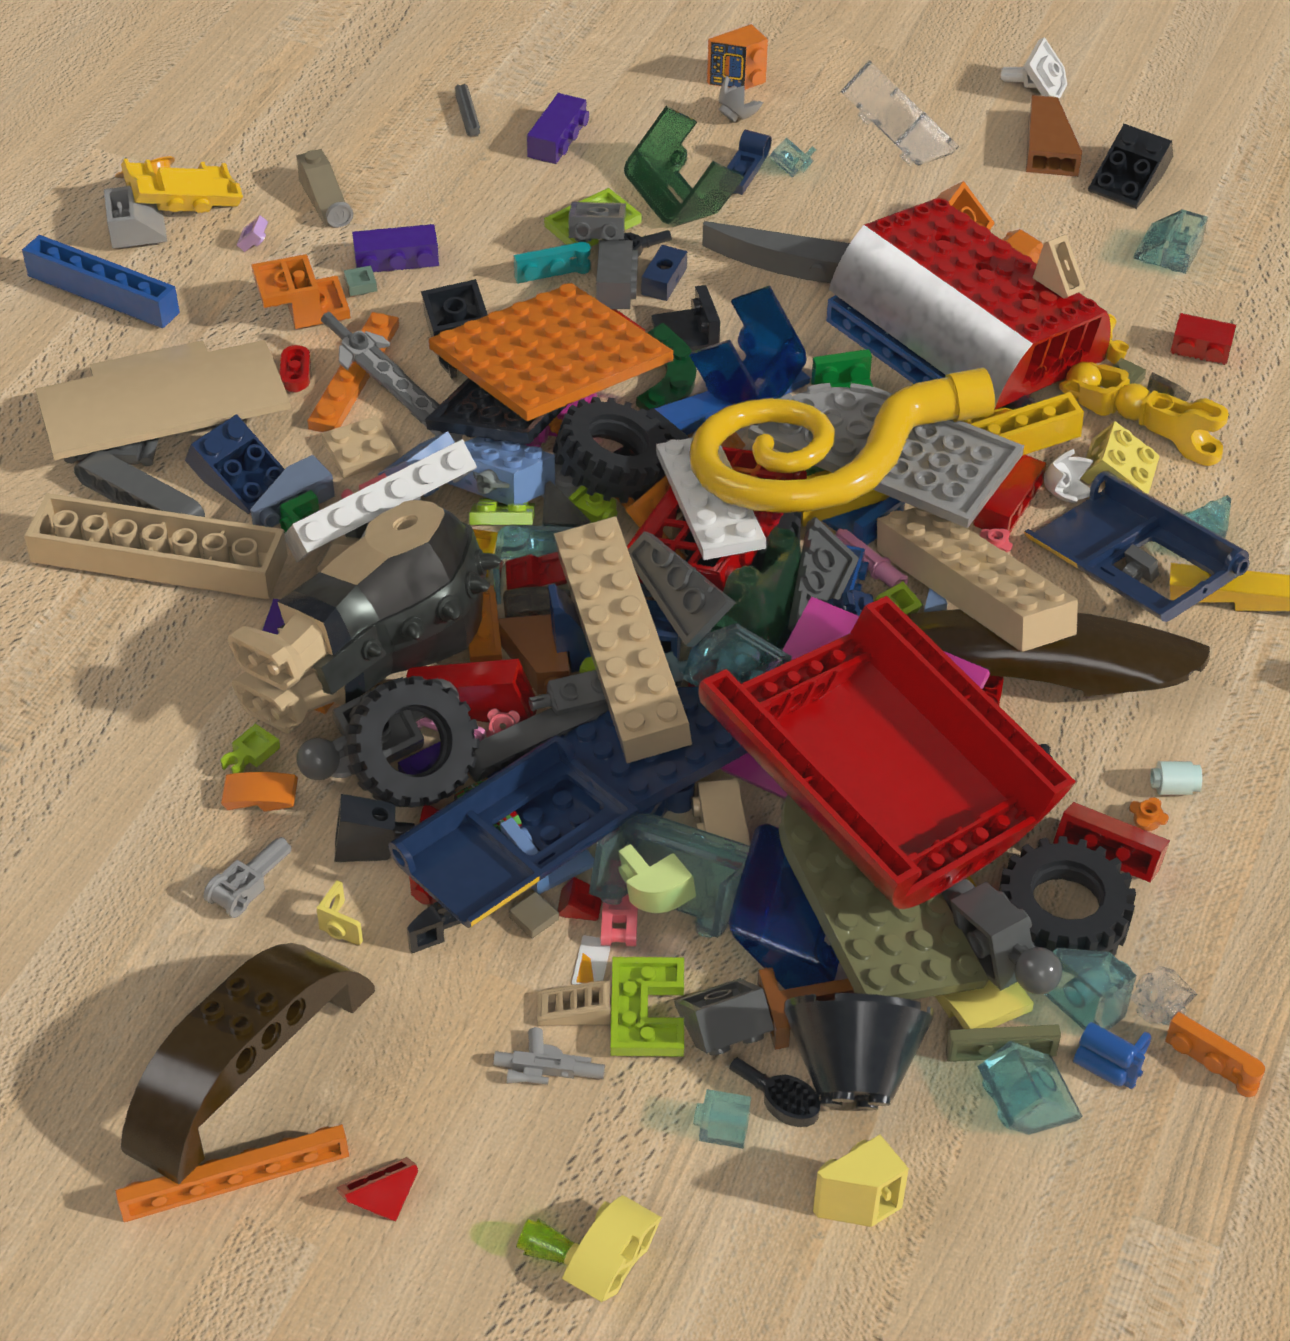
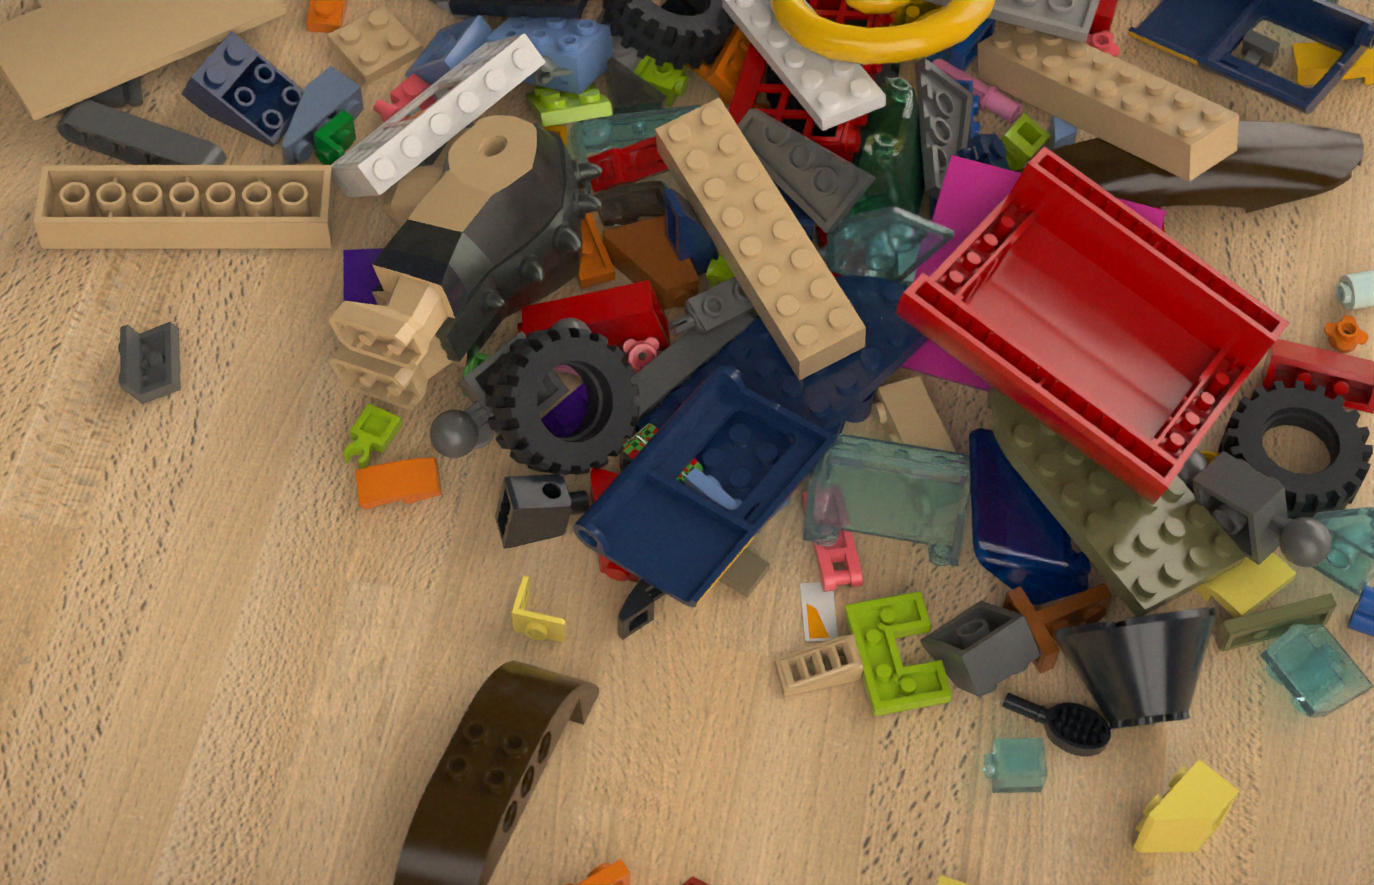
camera: 15 degrees left, 10 degrees up
light grey connector [204,837,291,918] -> none
light grey piece [494,1027,605,1085] -> none
red slope [557,877,603,921] -> none
yellowish green brick [618,844,696,913] -> none
none -> dark grey bracket [118,321,181,404]

